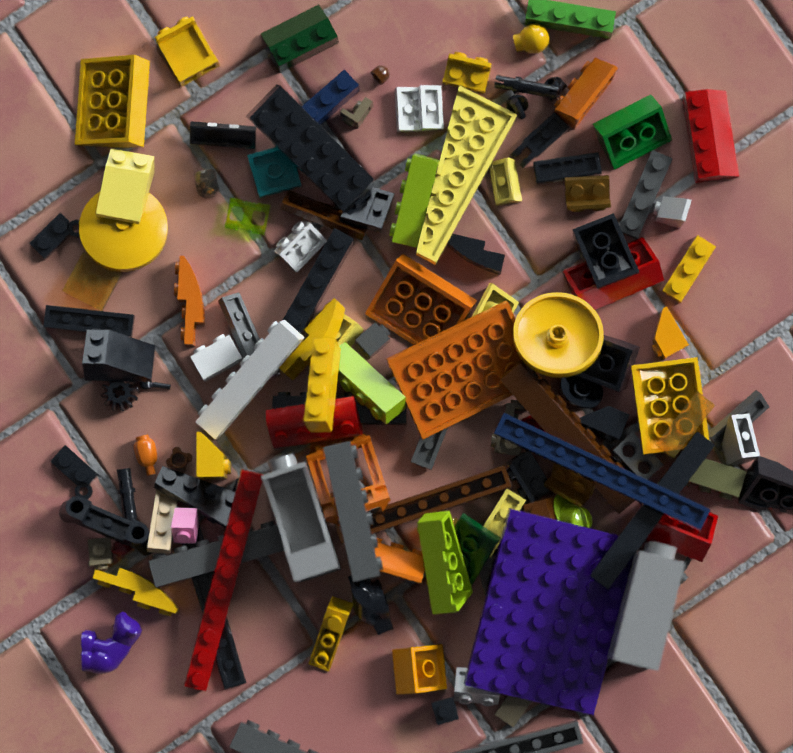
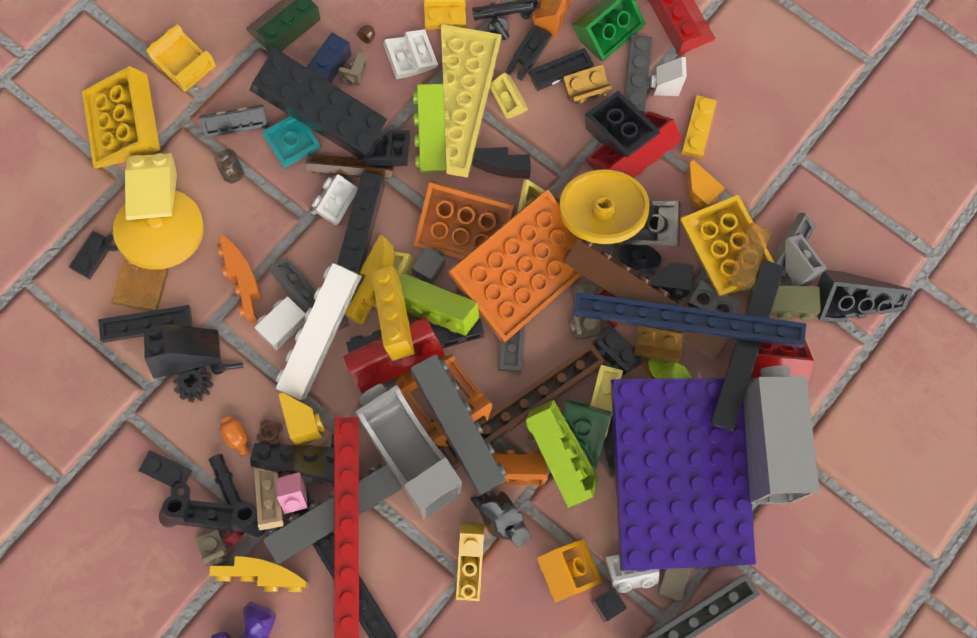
camera: 25 degrees left, 10 degrees down
clear neon green piece [225,197,271,236] -> none

